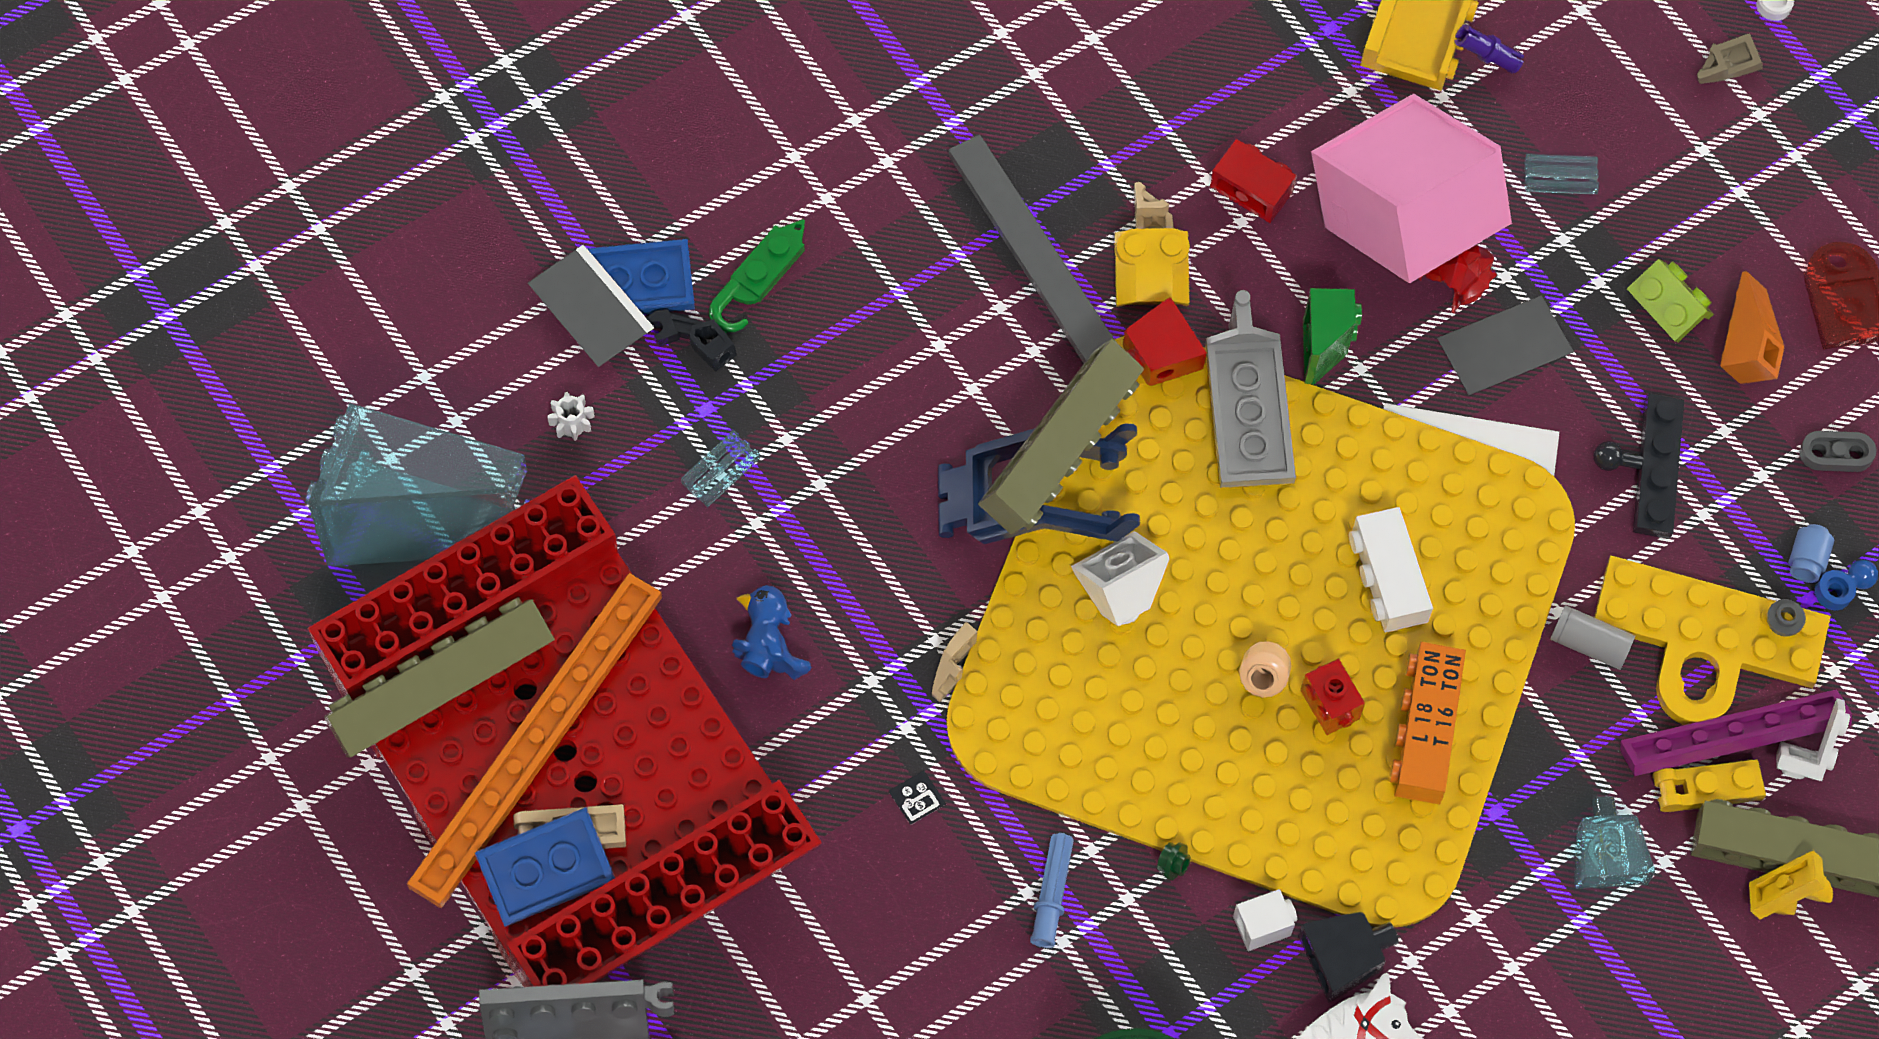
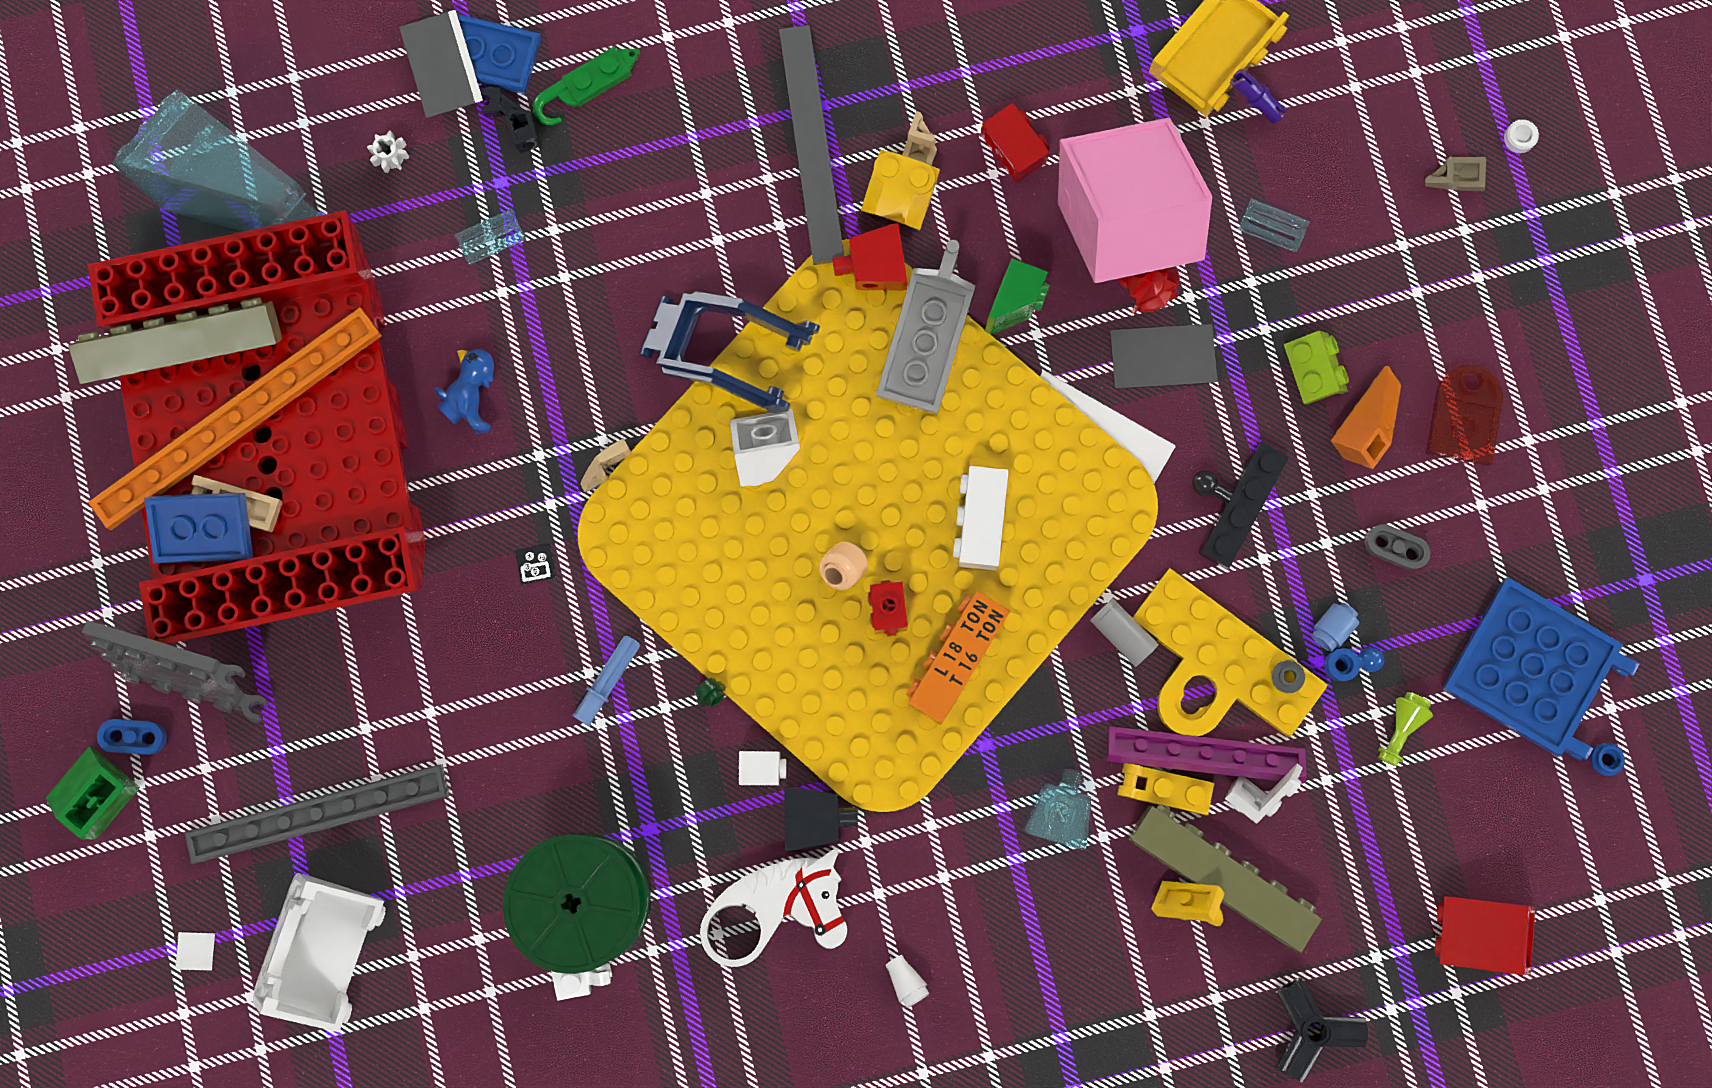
camera: 25 degrees right, 15 degrees up
olive brick [978,338,1145,534] -> none

